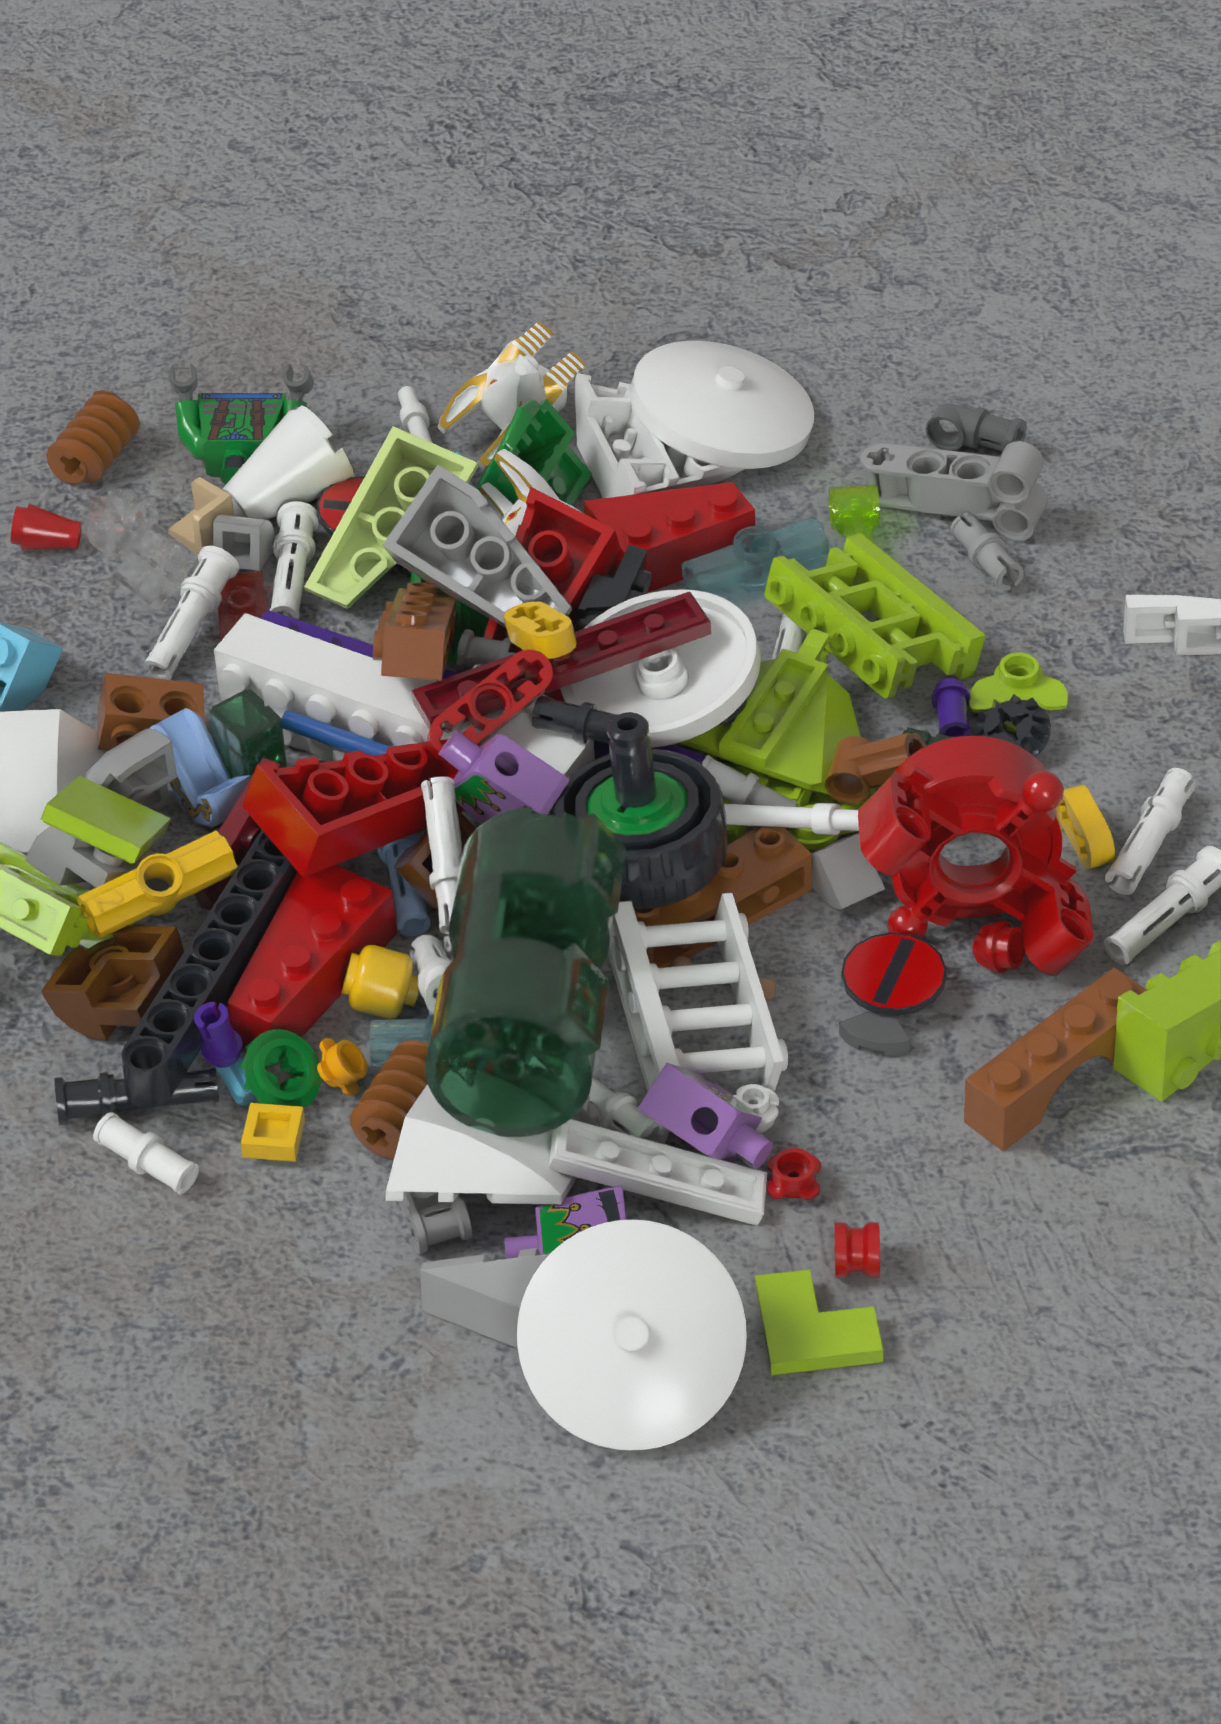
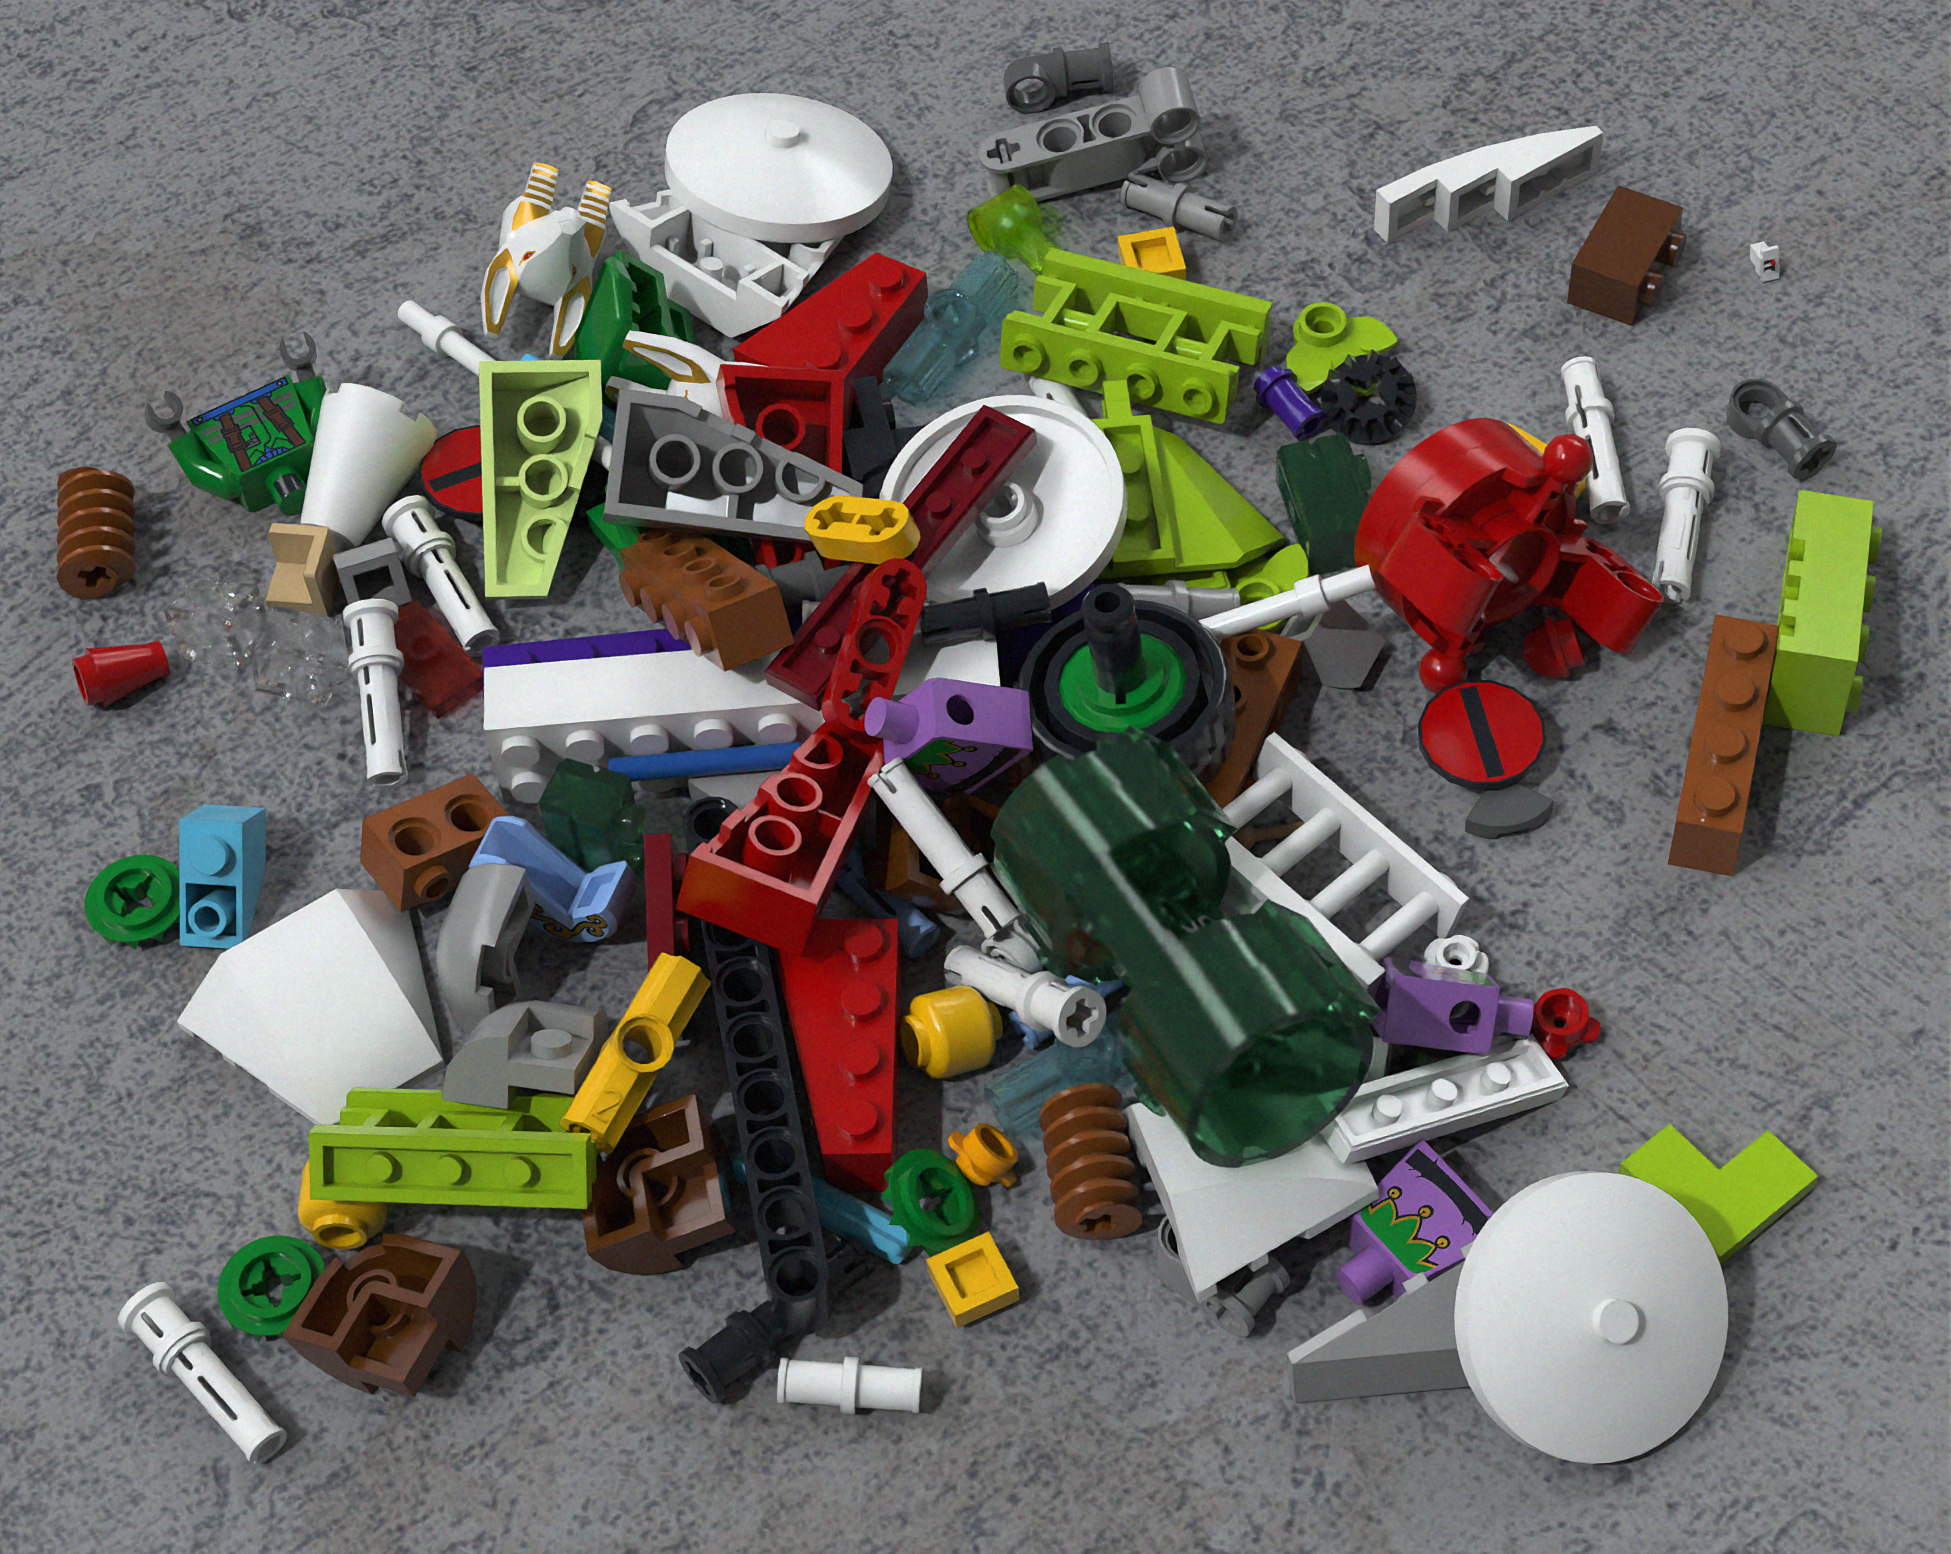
camera: 30 degrees left, 10 degrees up
lime tile [41,775,171,864] -> none
dark purple pin [194,1002,243,1068] -> none
dark orange piece [825,732,926,804] -> none
red wheel [834,1222,880,1278] -> none
none -> yellow plate [1117,226,1186,280]

